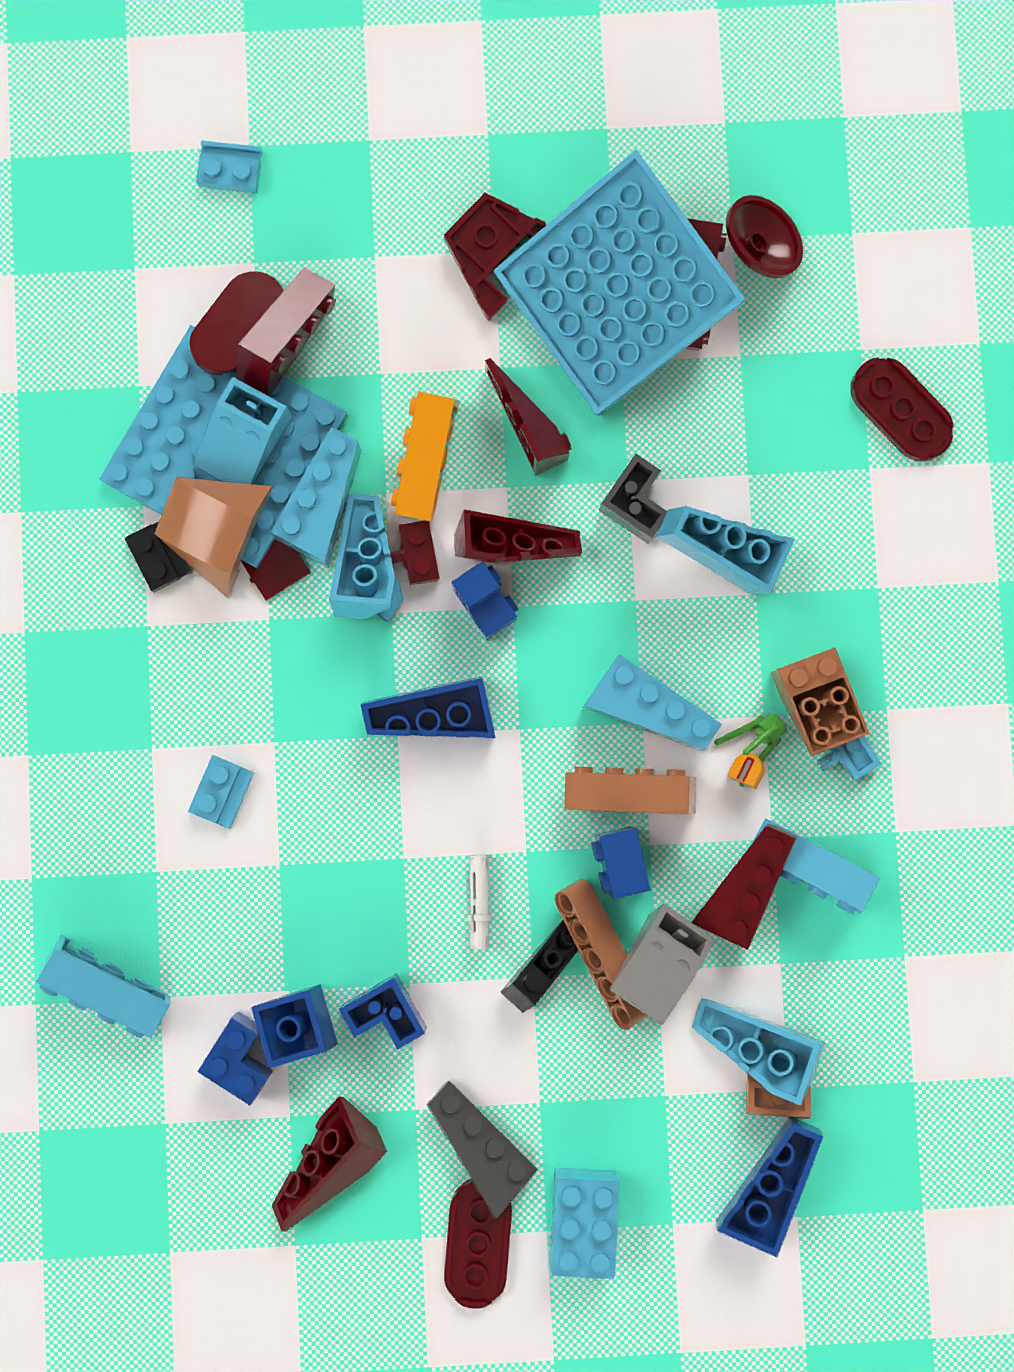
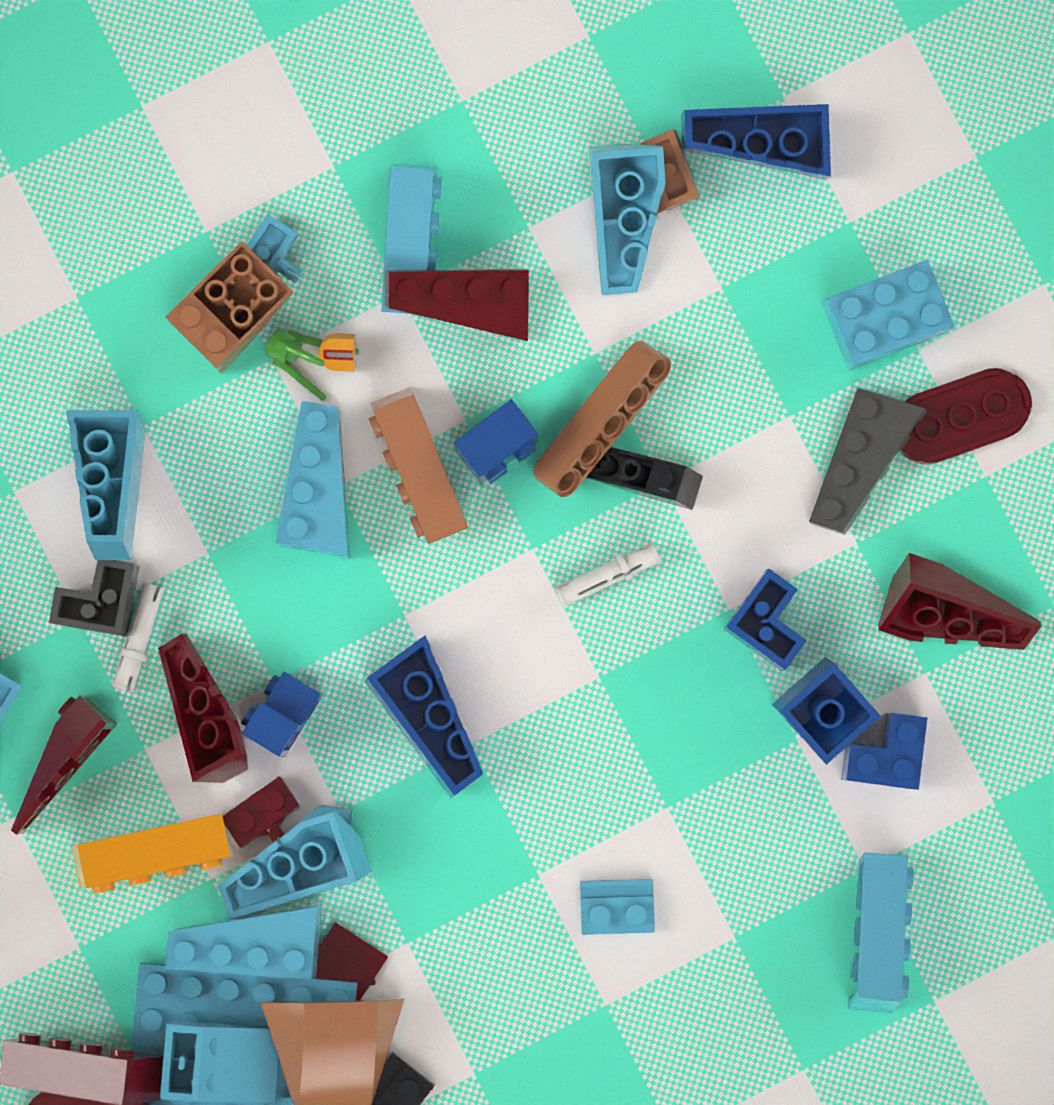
camera: 110 degrees left, 0 degrees up
light grey slope [609,904,715,1025] -> none
none -> white pin [111,583,165,693]

